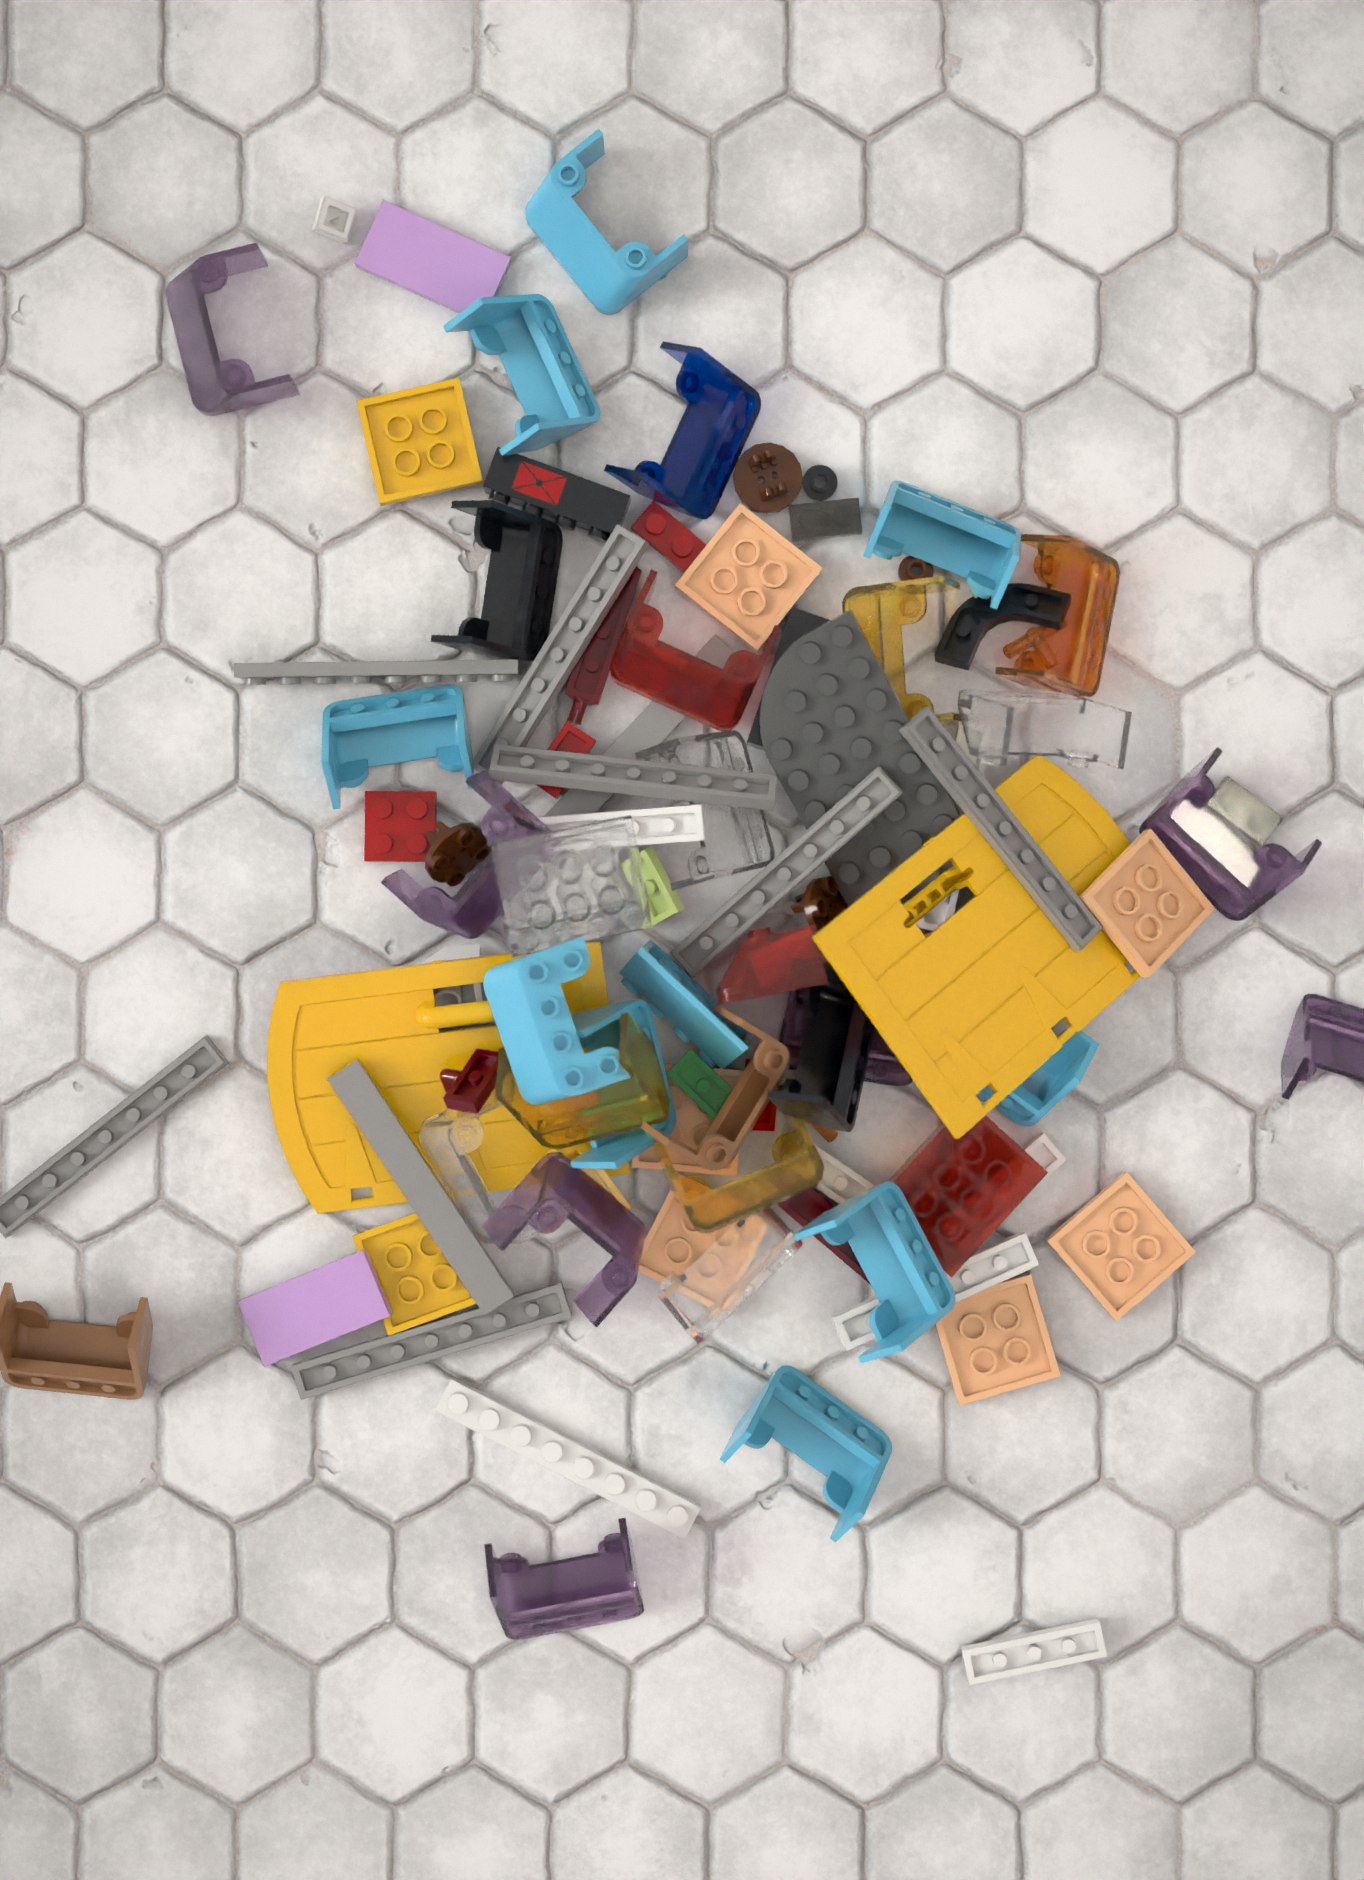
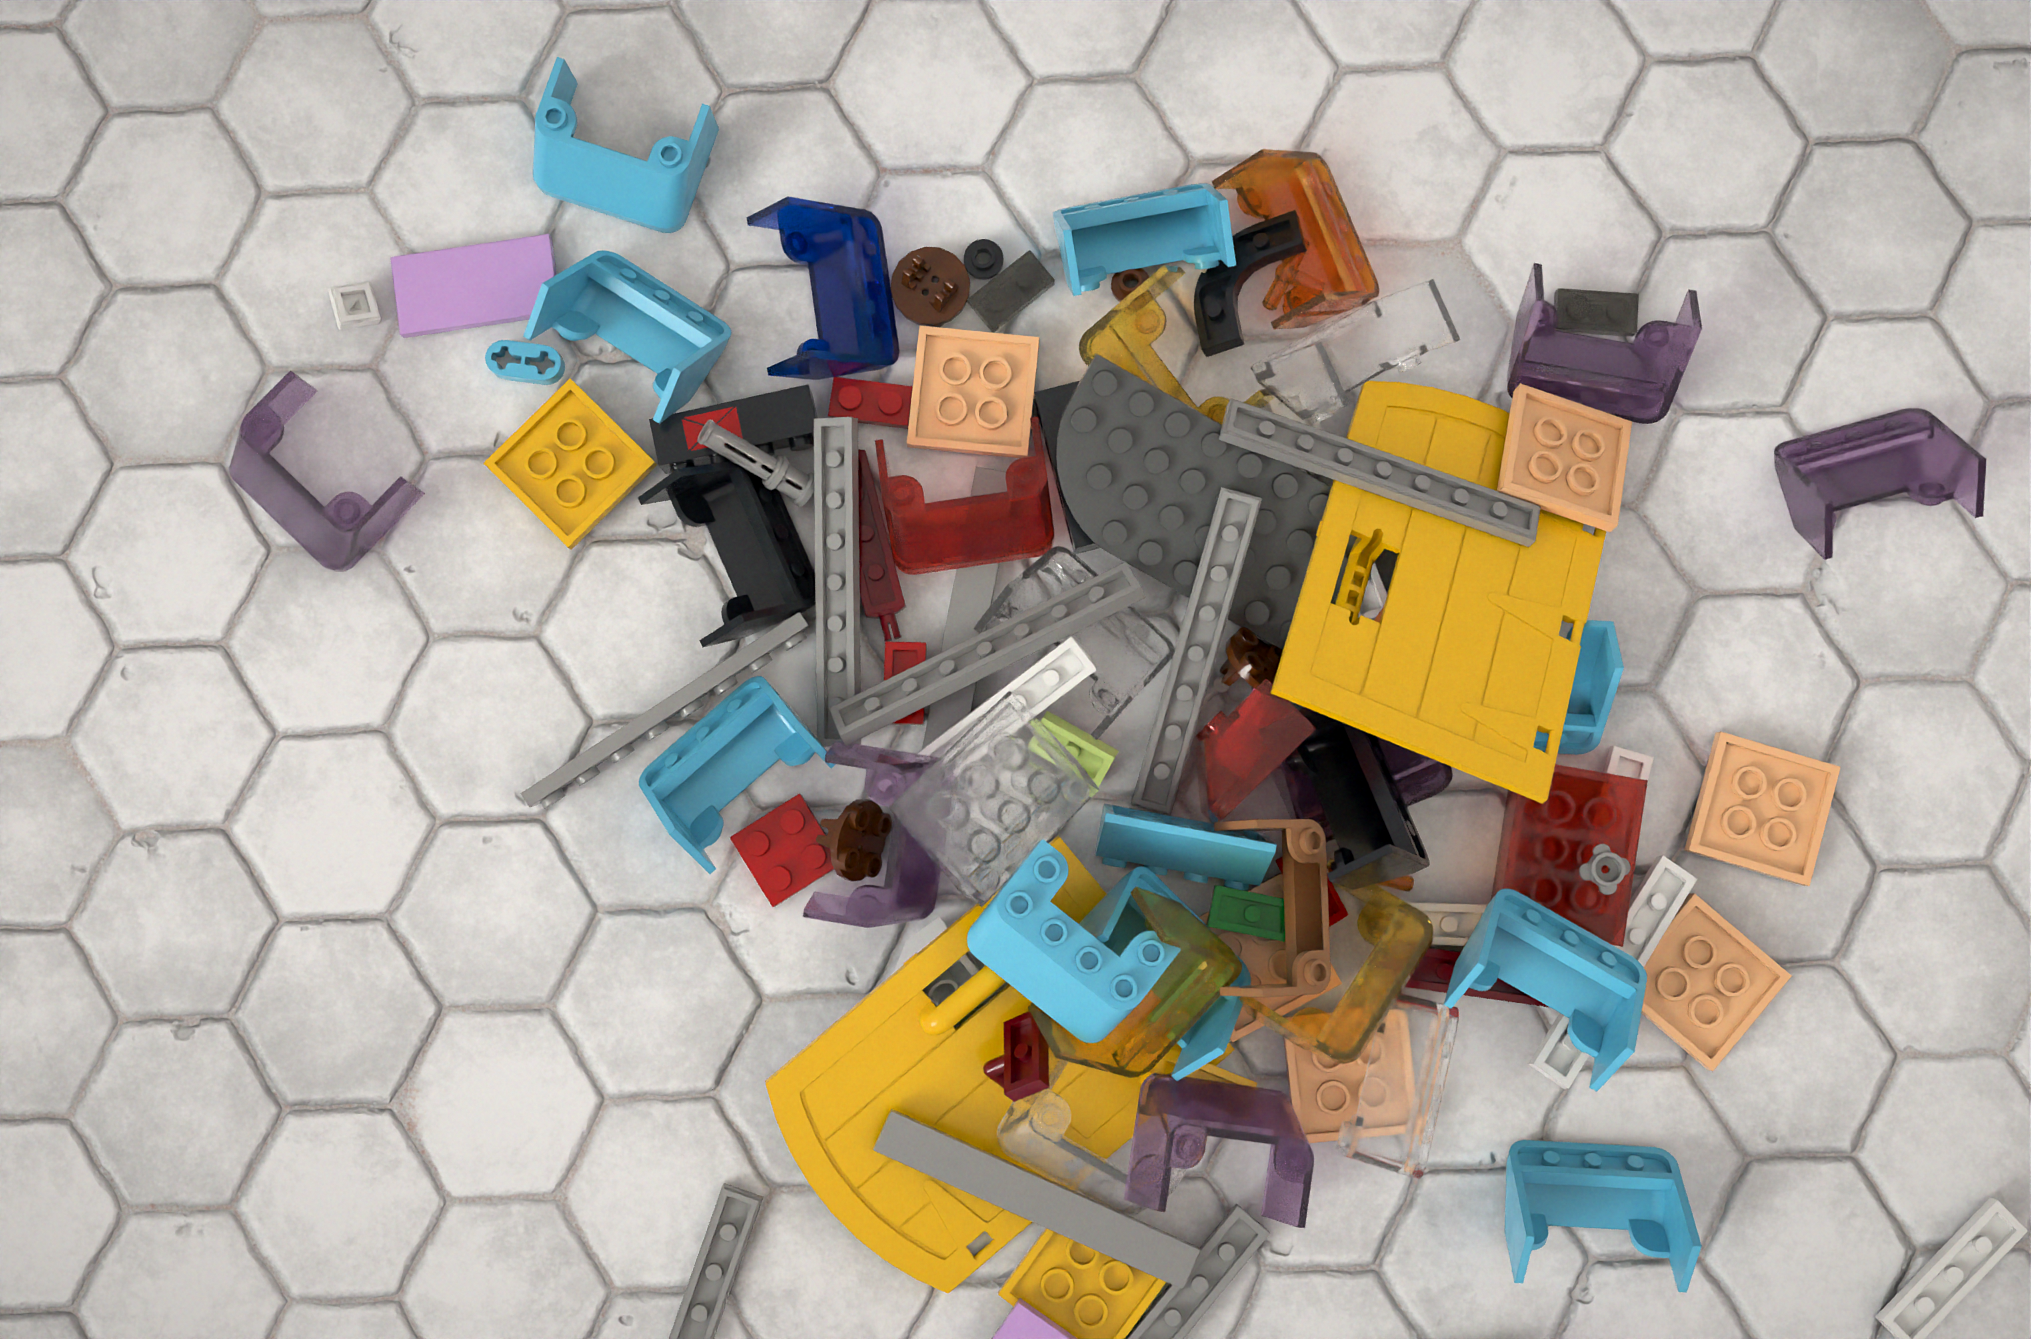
camera: 20 degrees left, 5 degrees down
none -> medium azure beam [485,340,565,385]
none -> light grey pin [697,419,814,507]
none -> light grey plate [1579,844,1631,895]

